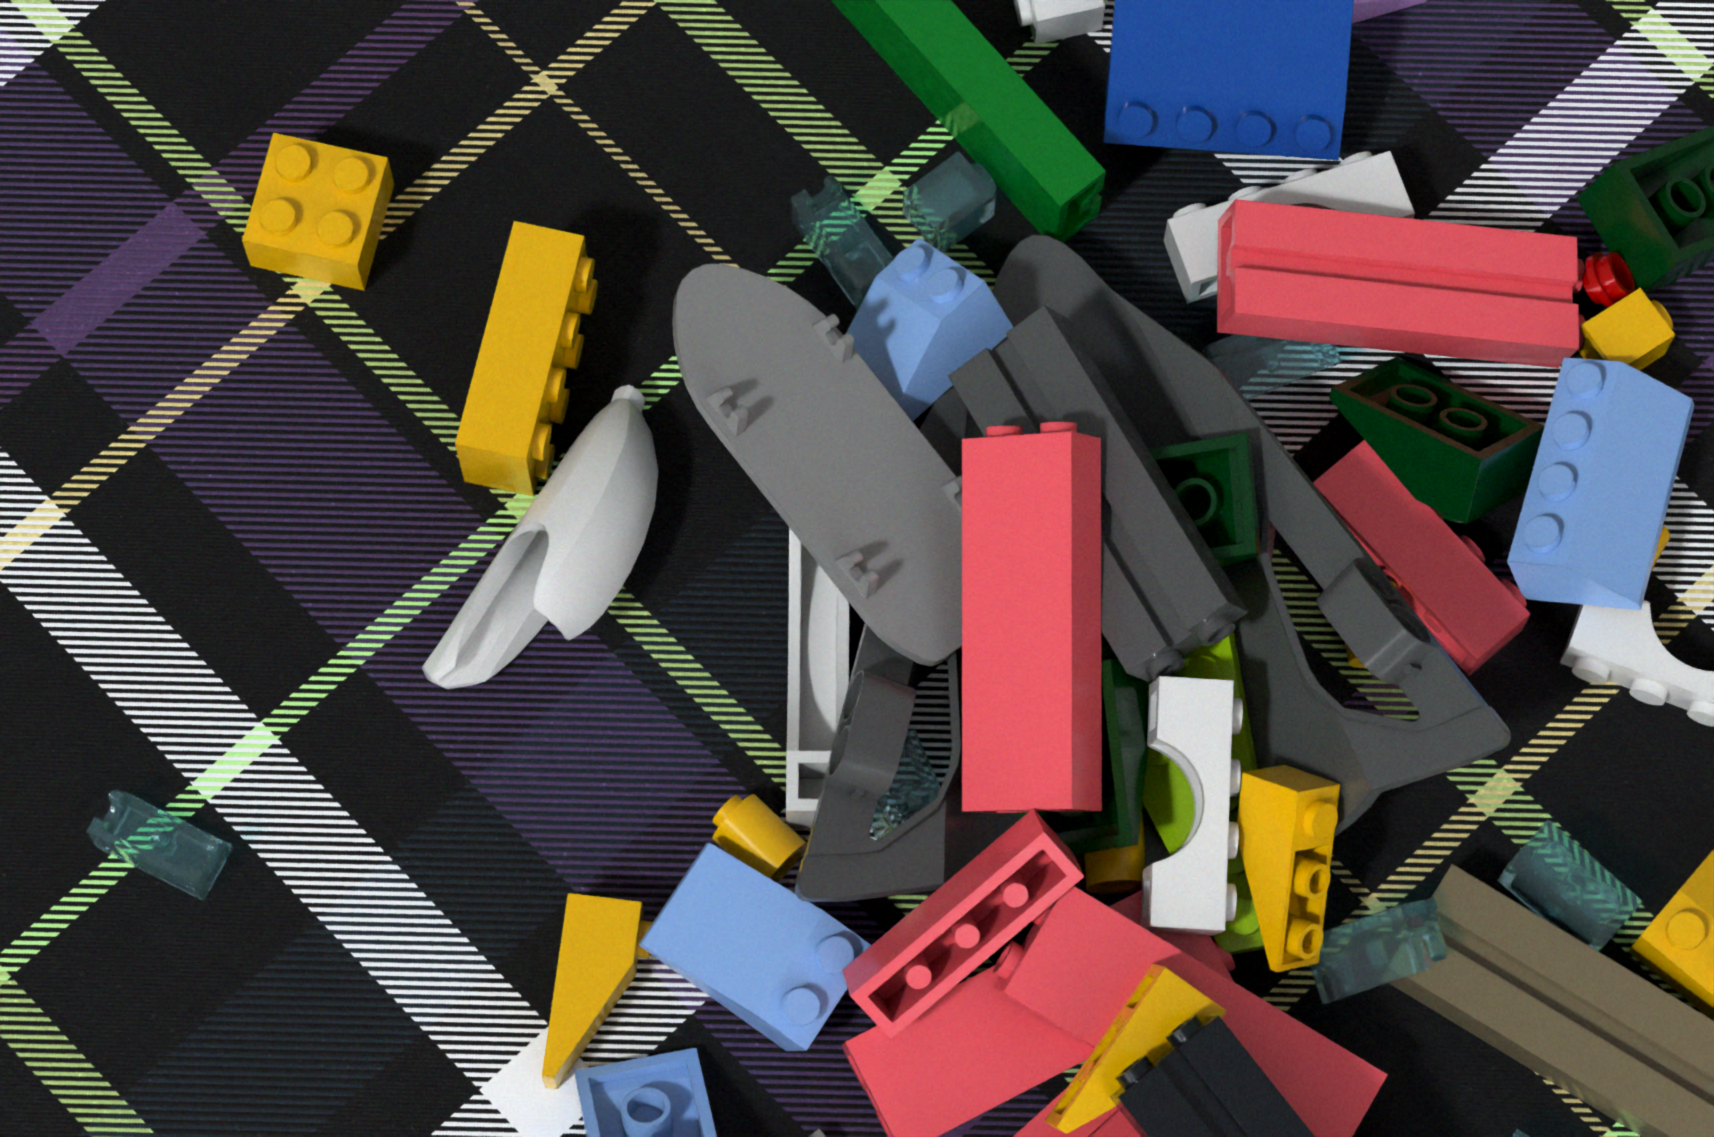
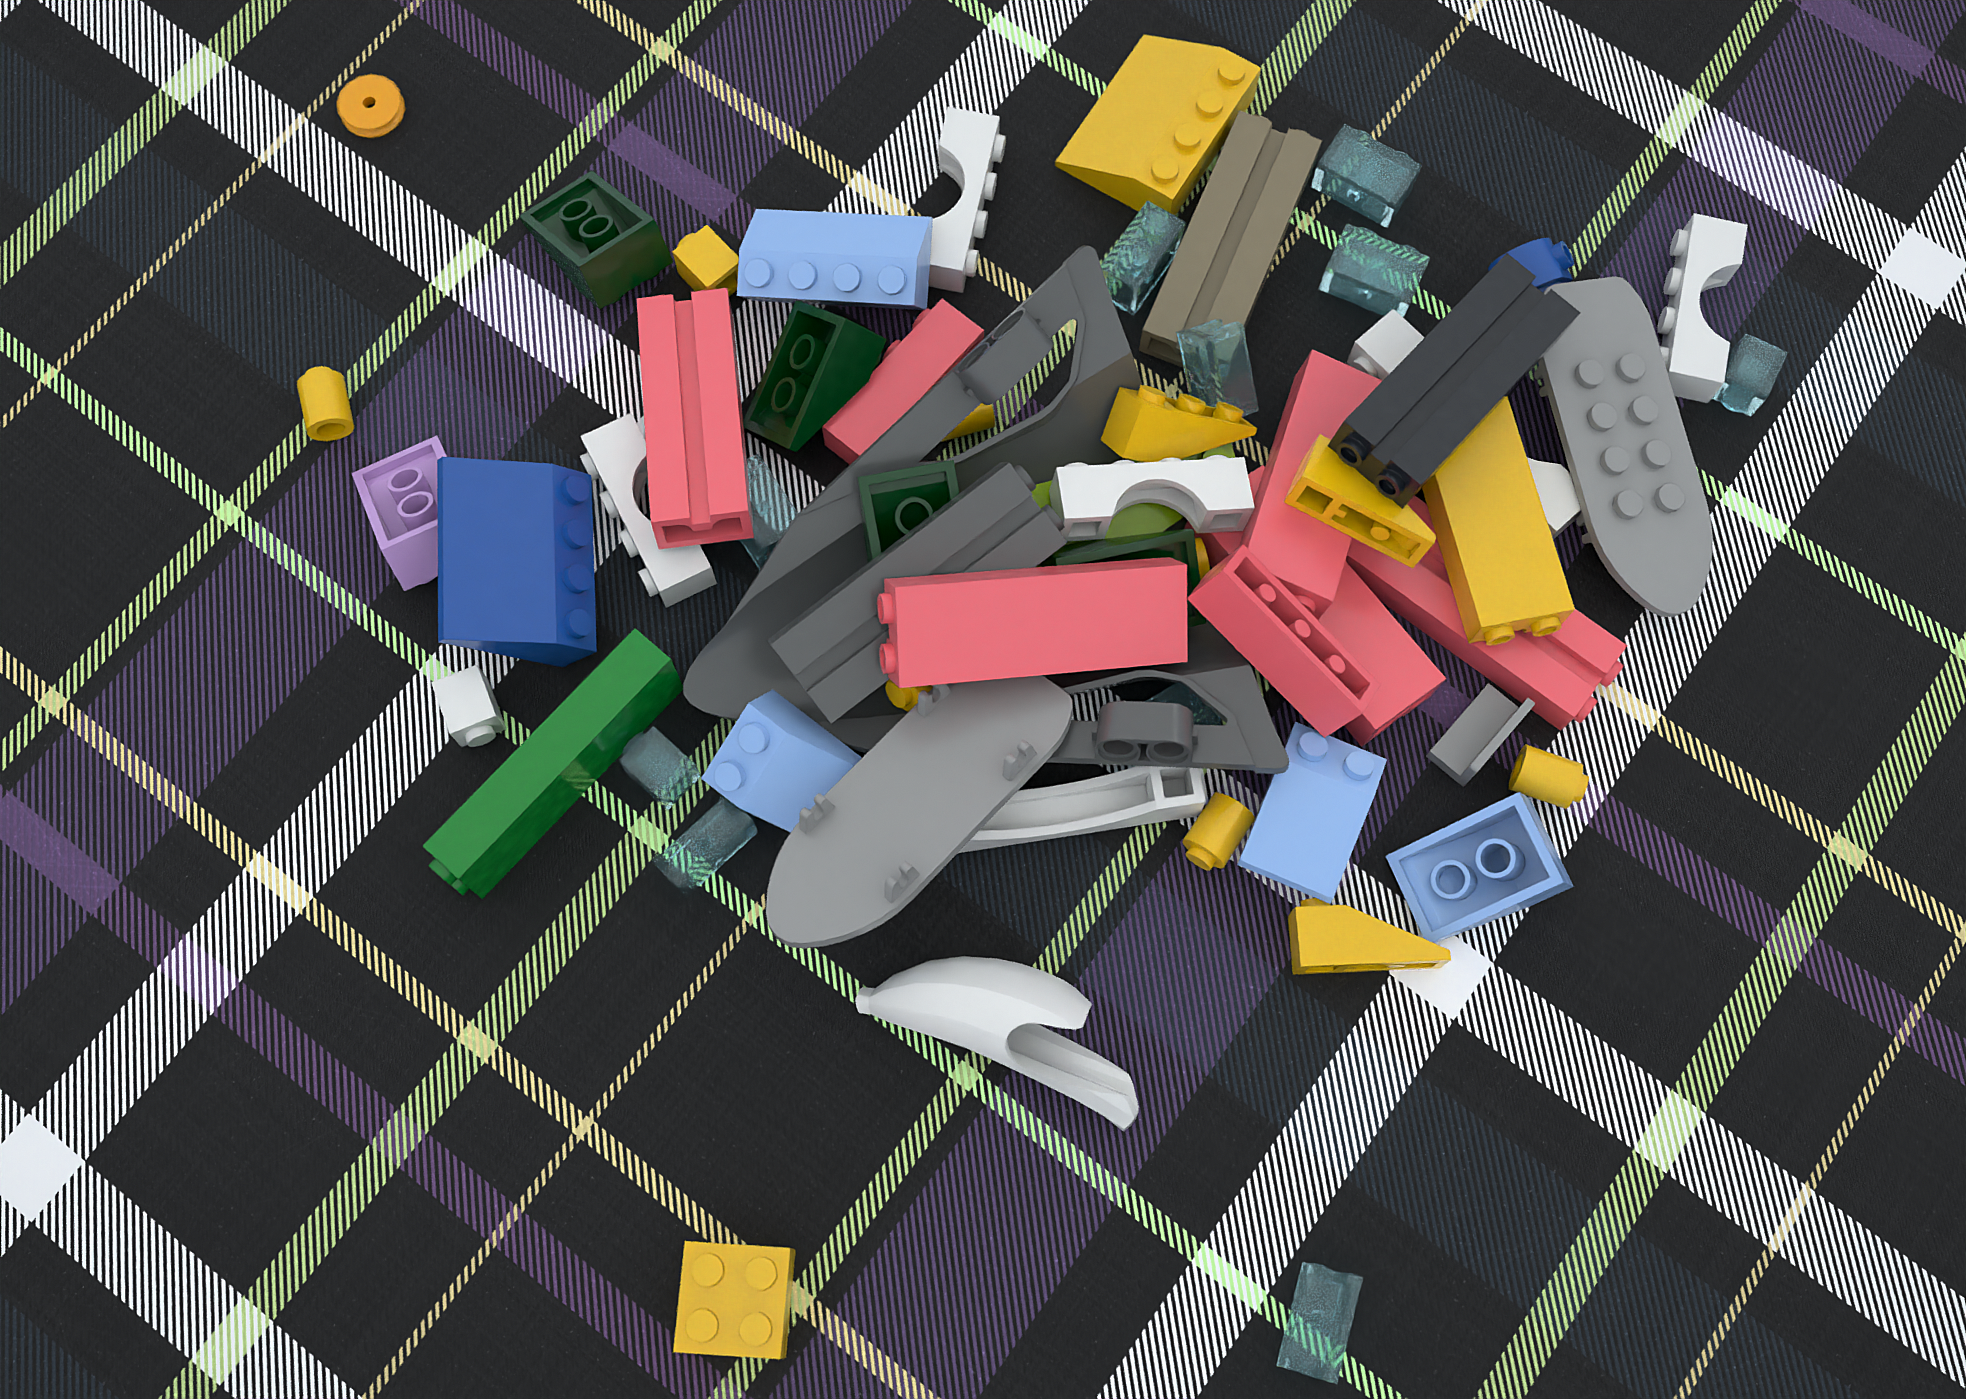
camera: 100 degrees left, 0 degrees up
yellow brick [455,221,598,497] -> none
red plate [1582,251,1635,308] -> none

